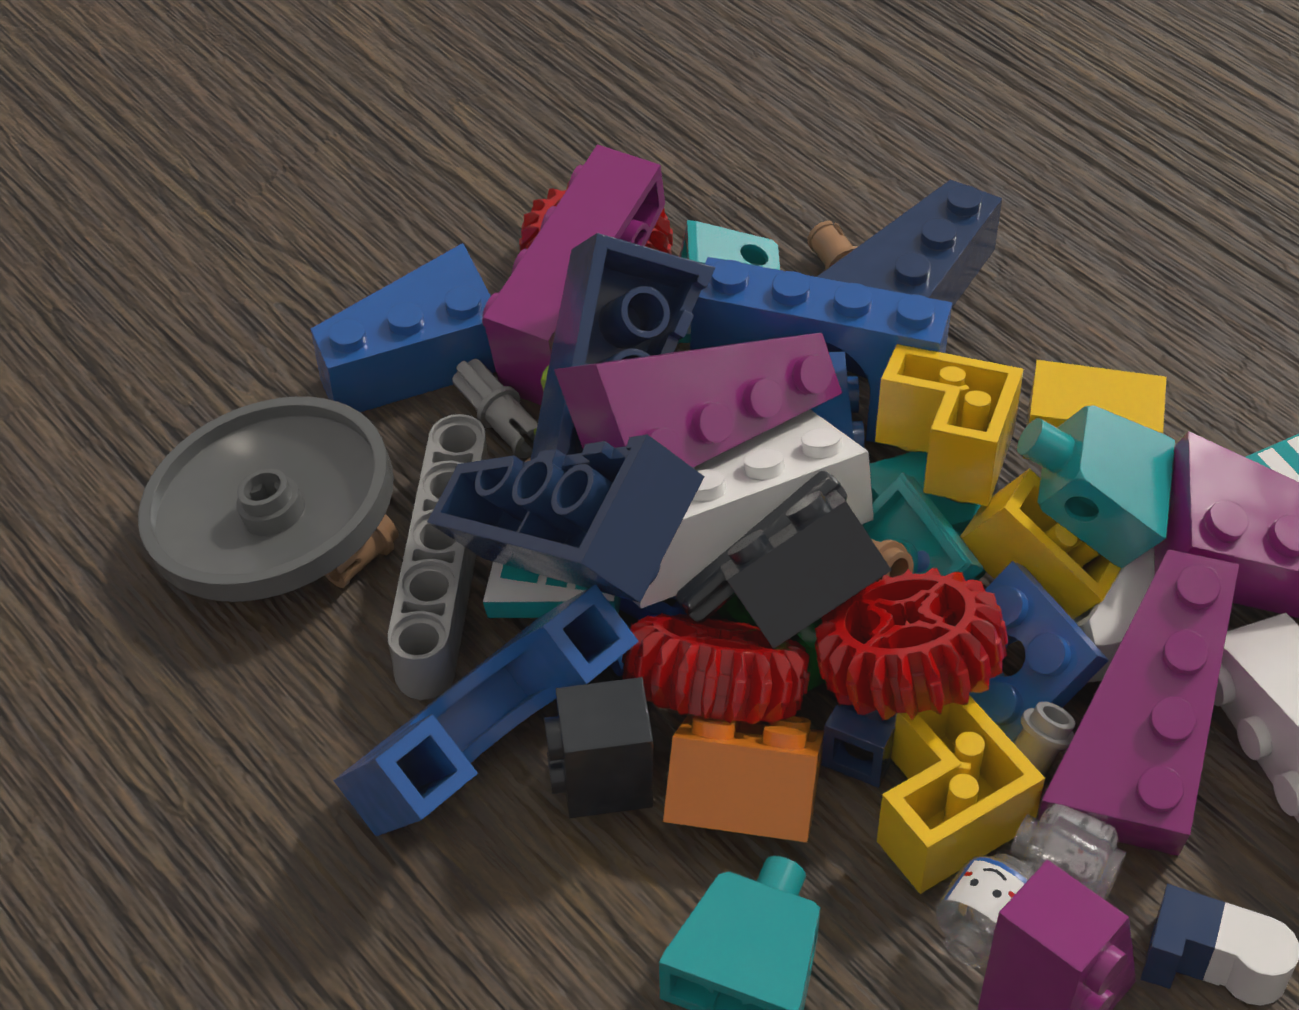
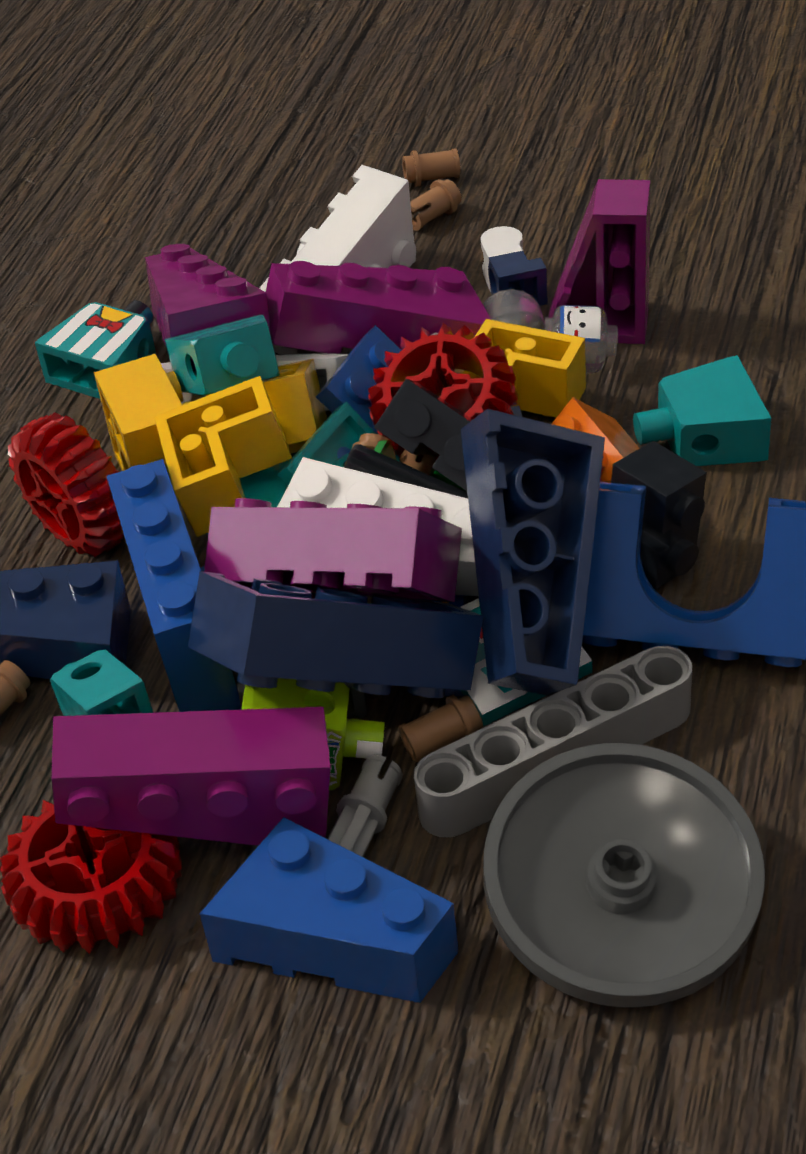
camera: 120 degrees left, 5 degrees down
none -> red gear [8,412,125,557]

